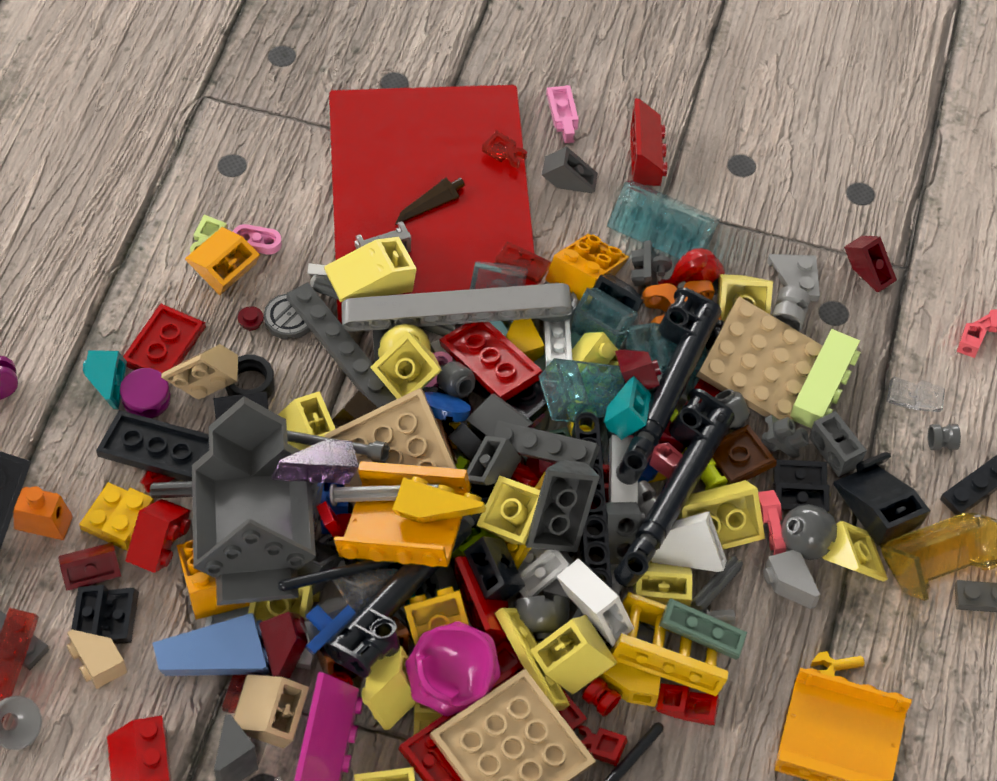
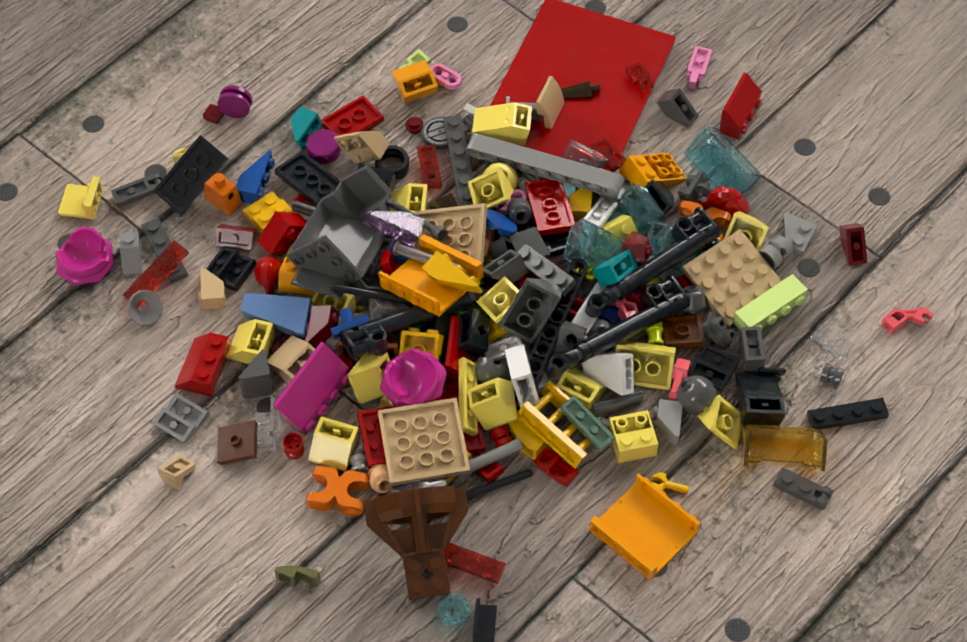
camera: 30 degrees right, 0 degrees up
none -> light yellow slope [226,319,275,364]
none -> blue slope [236,150,275,203]
none -> red piece [254,256,283,295]
none -> clear red plate [417,144,442,191]
none -> light grey pin [468,438,523,476]
none -> tan slope [536,76,564,129]
none -> light yellow slope [609,410,658,463]

